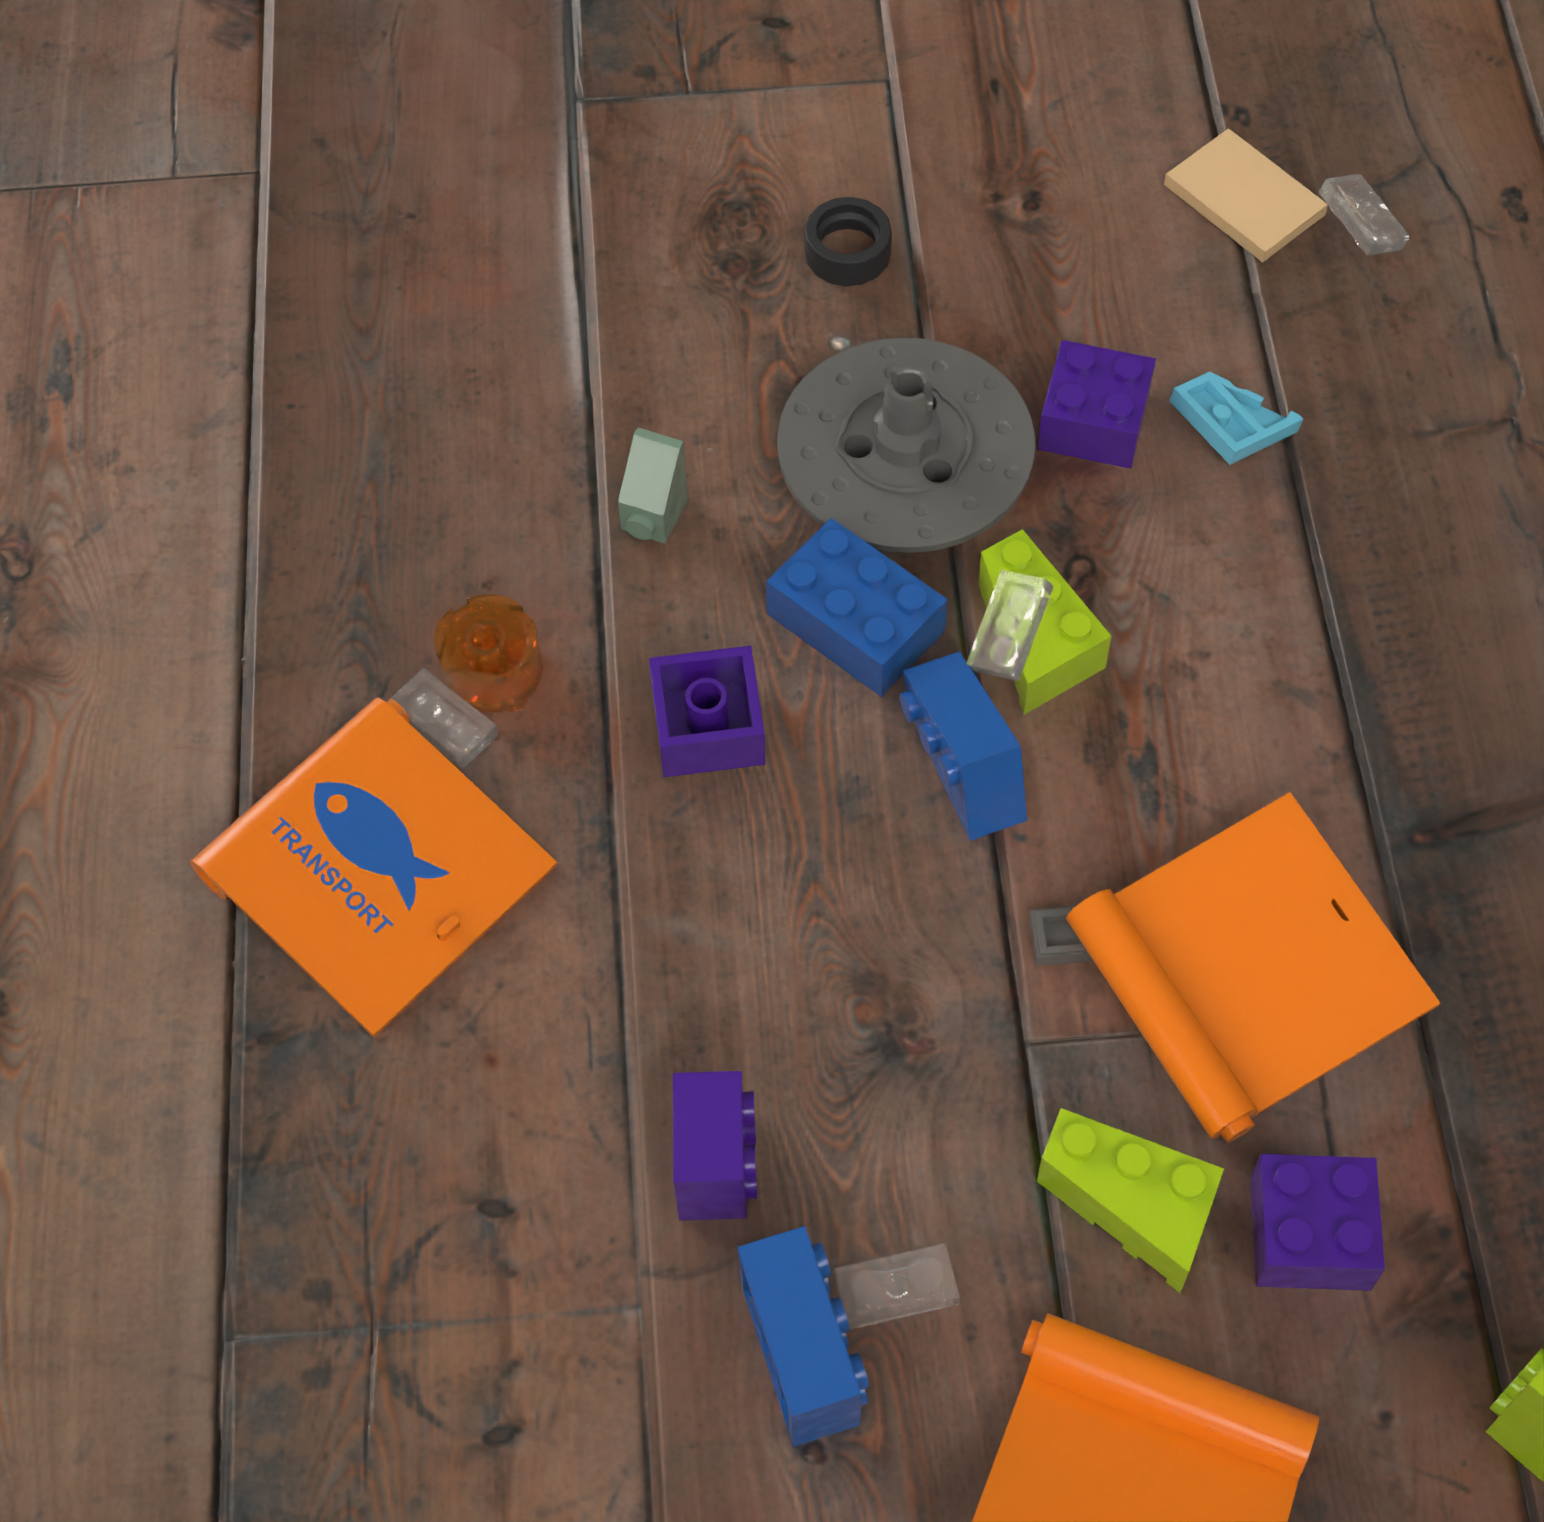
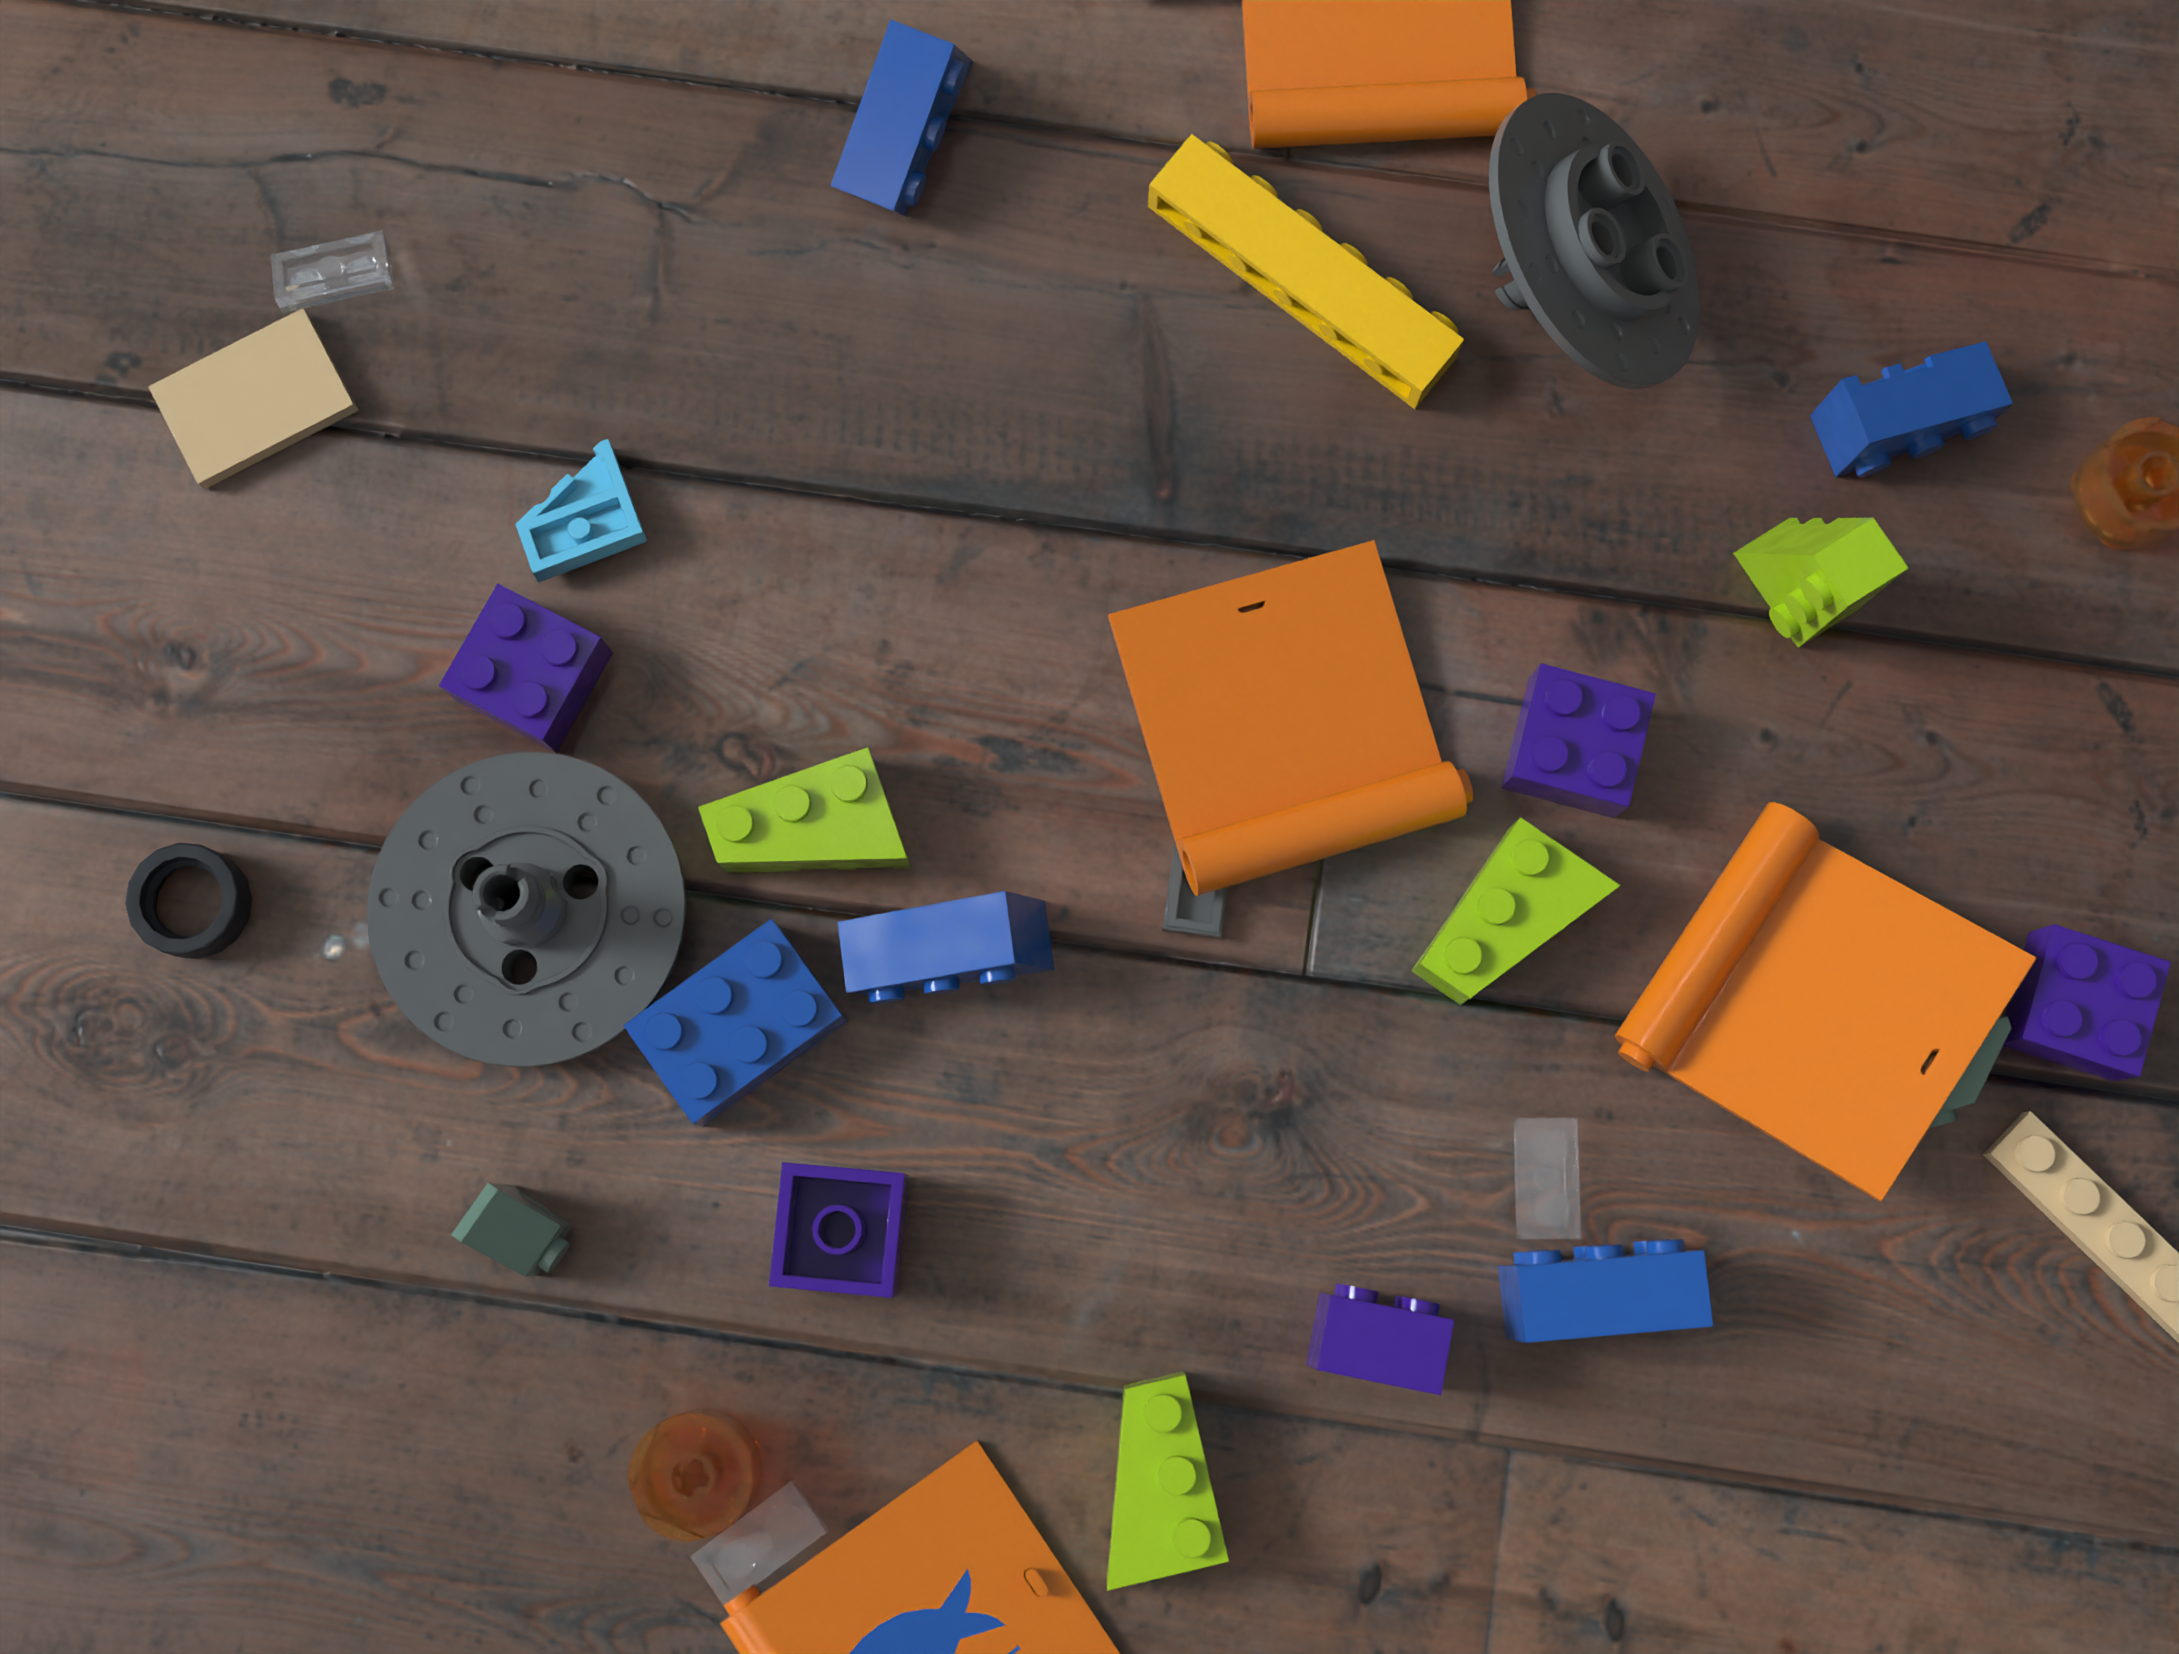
camera: 80 degrees left, 20 degrees up
clear plate [966,570,1054,681] -> none
none -> lime wedge [1106,1371,1229,1591]

